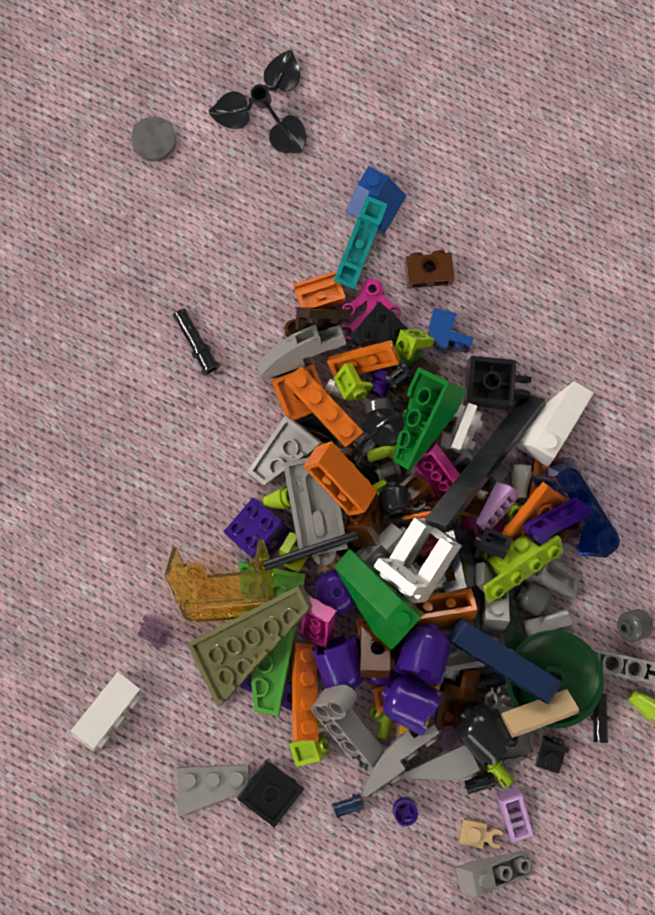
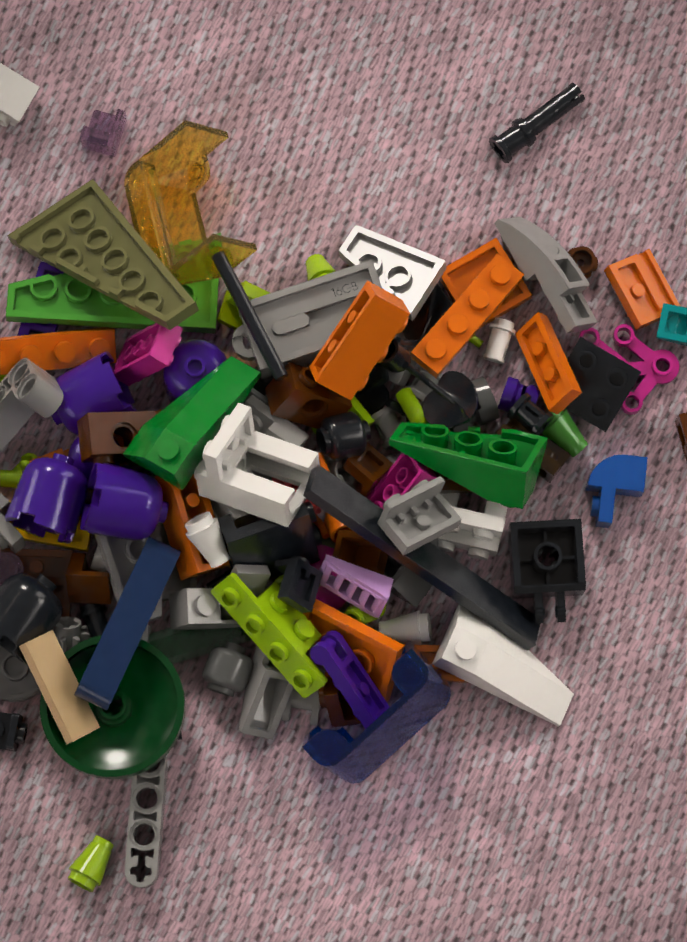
camera: 85 degrees right, 5 degrees down
dark purple bracket [224,498,294,566] -> none
dark brown bracket [296,307,350,331] -> none
lime bracket [334,363,373,401] -> none
lime bracket [395,329,435,360] -> none
light grey piece [522,609,573,637] -> none
black pin [590,693,610,743] -> none
dark grey head [617,609,653,642] -> none
none -> white cone [184,512,230,568]
none -> light grey bracket [377,476,462,556]

